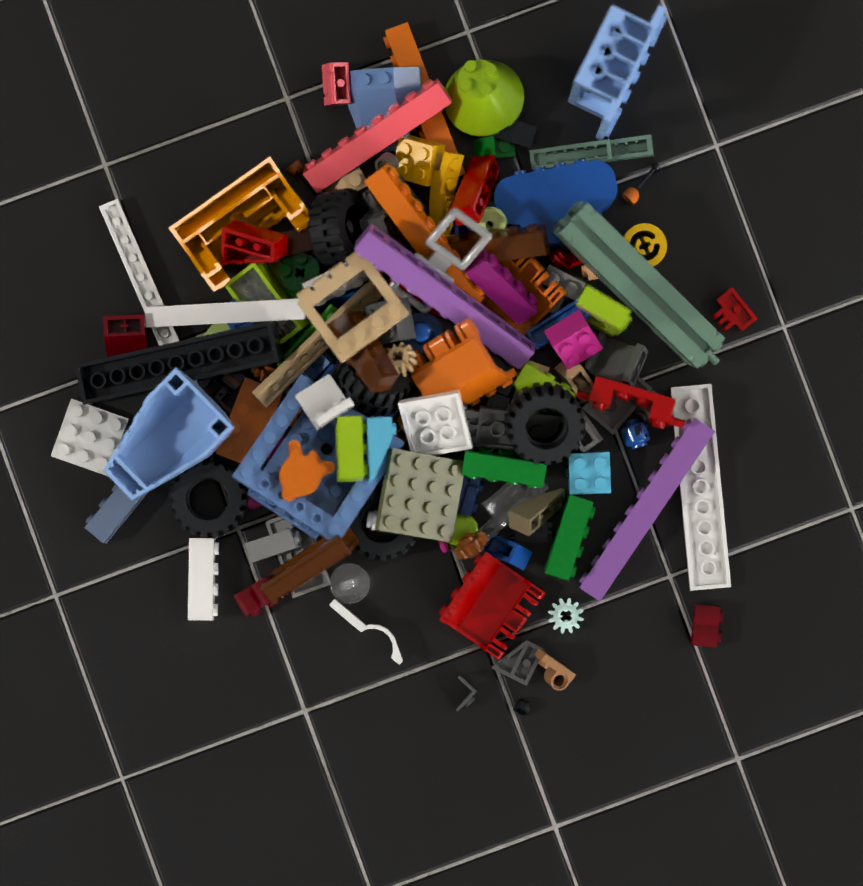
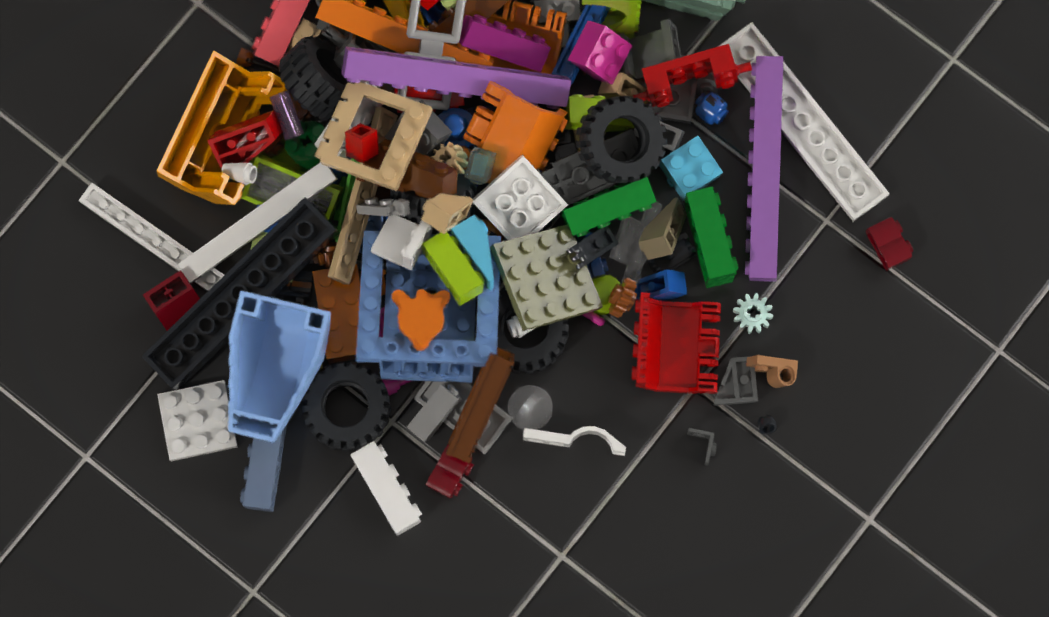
camera: 30 degrees left, 10 degrees down
none -> white cone [221,162,257,185]
none -> piece [270,91,305,141]
none -> red brick [345,123,379,163]
none -> light grey hinge [356,197,411,216]
none -> tan slope [421,193,473,234]
none -> clear light blue brick [464,147,497,185]
none -> black hinge [566,226,619,270]

